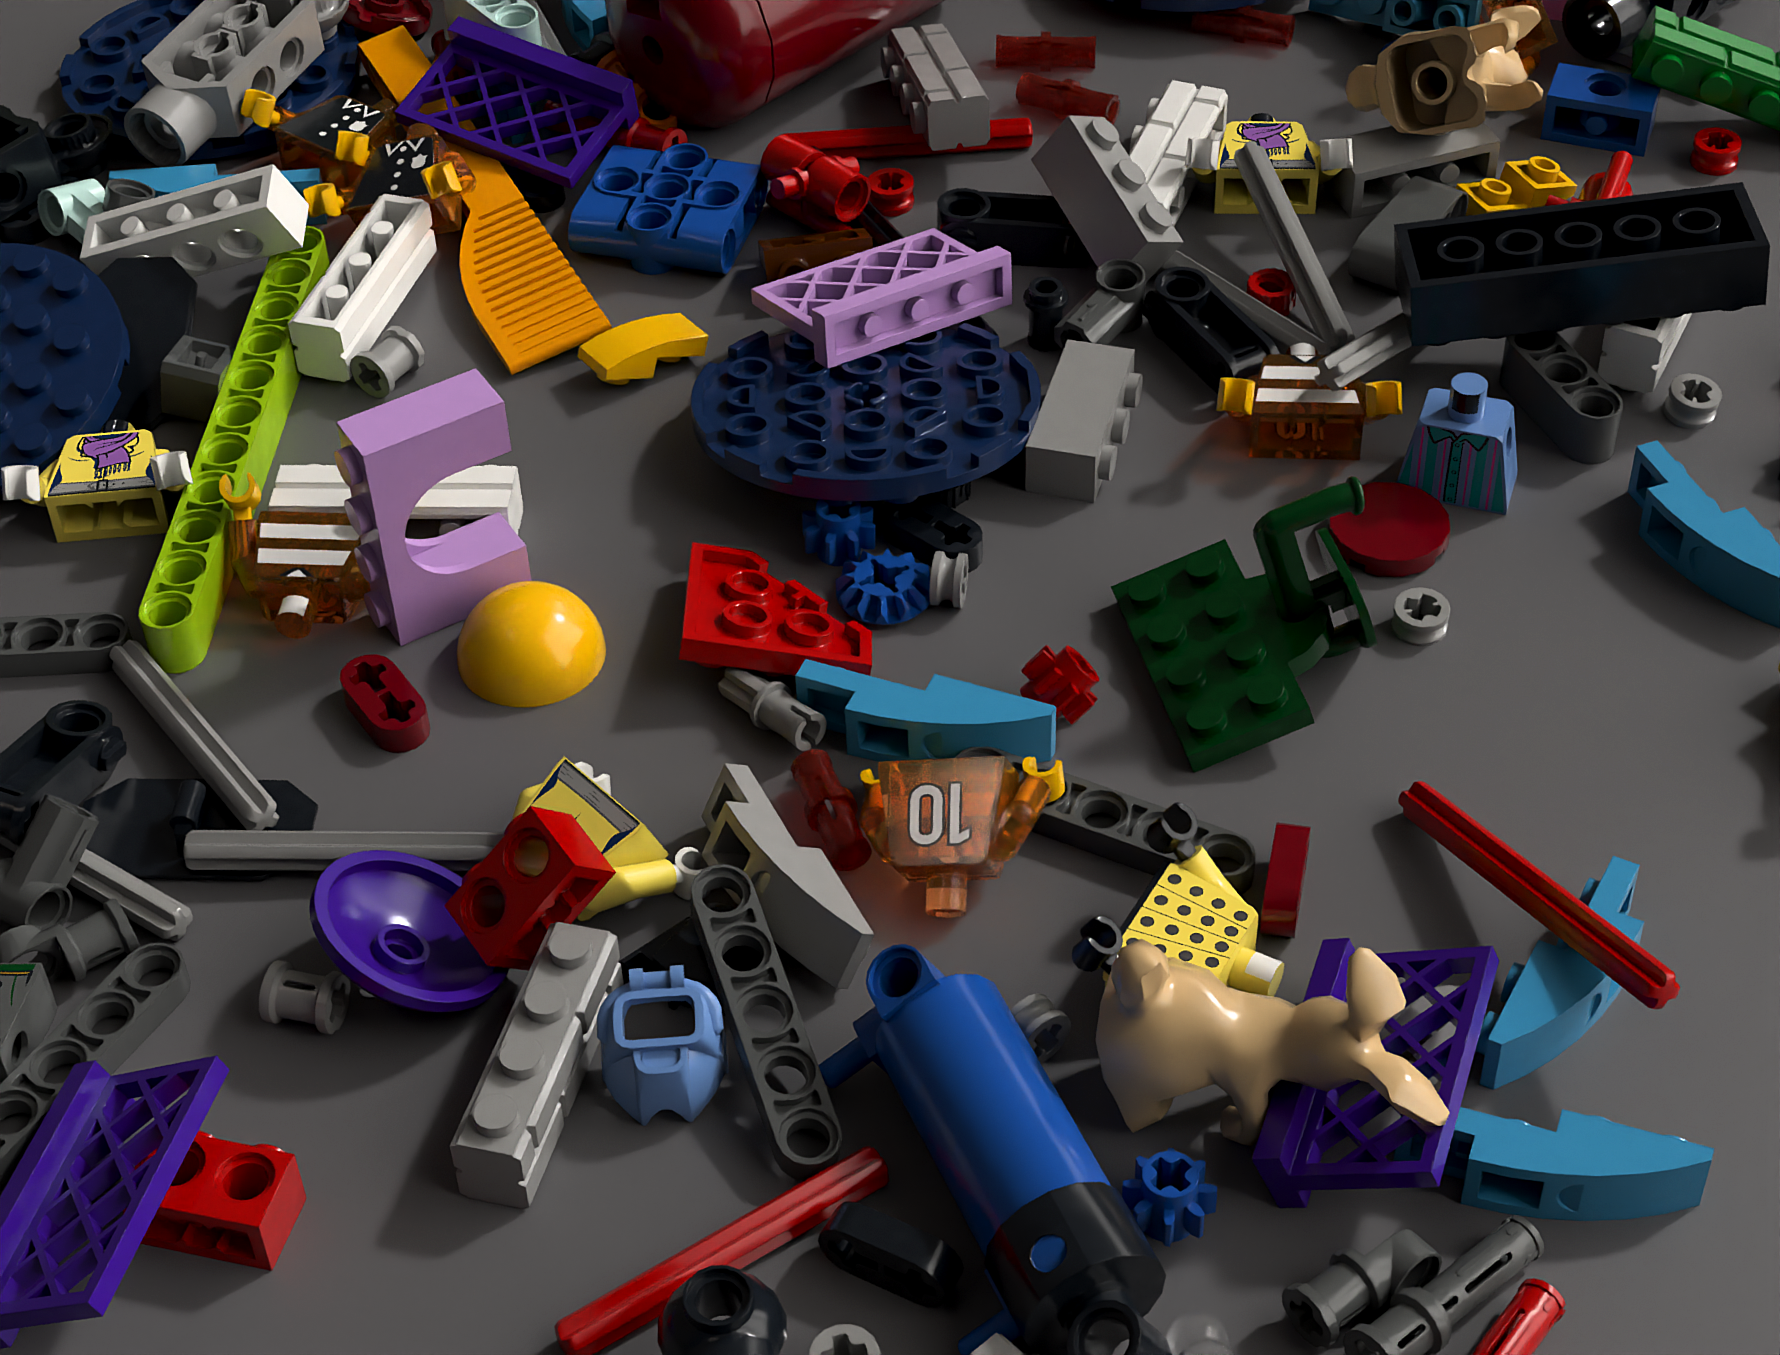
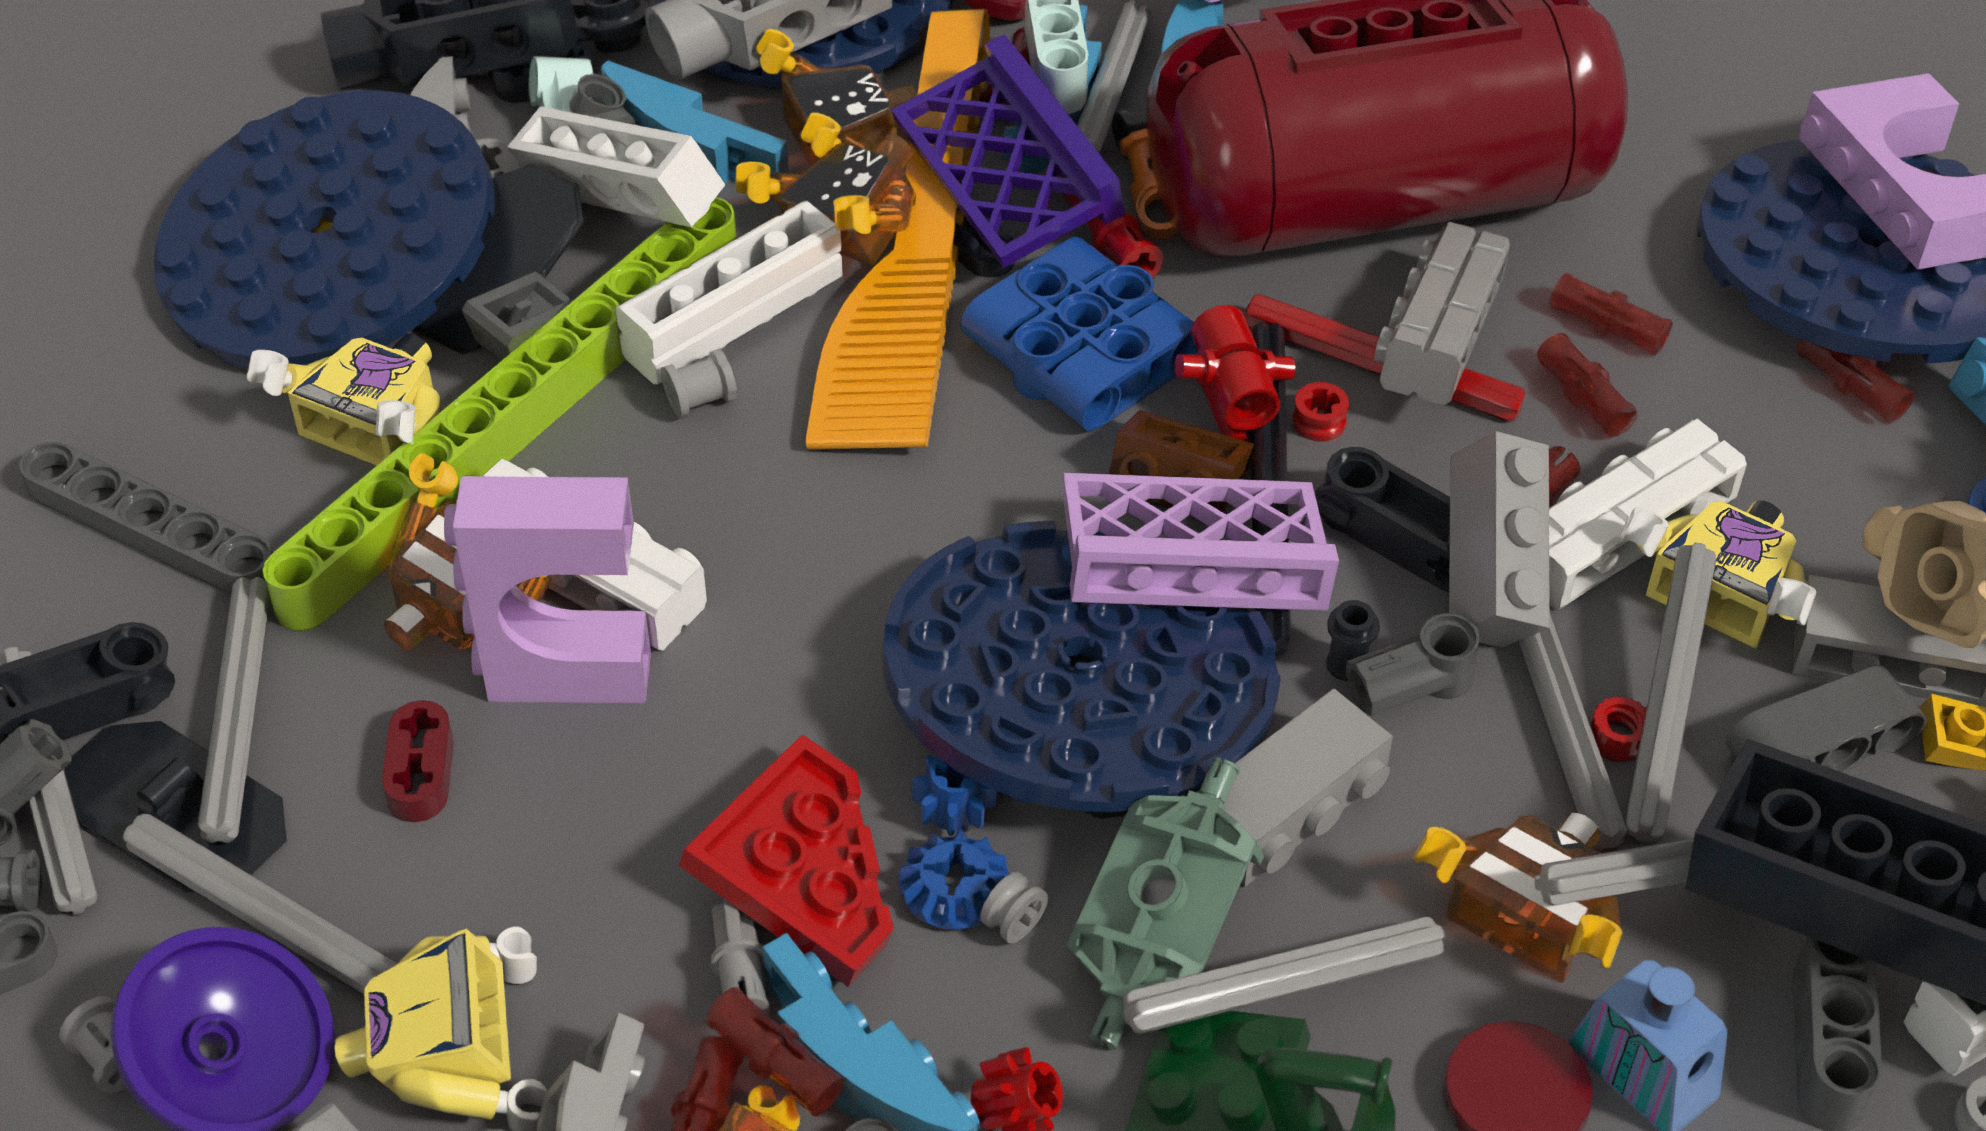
camera: 30 degrees right, 5 degrees up
red brick [444,806,616,971] -> none
yellow piece [457,581,606,708] -> none
yellow slope [577,313,709,385] -> none
black beam [883,495,983,573] -> none
black piece [1142,267,1283,394] -> none
none -> clear red pin [705,987,845,1117]
none -> sand green plate [1066,757,1264,1050]
none -> light grey axle [1122,917,1445,1034]

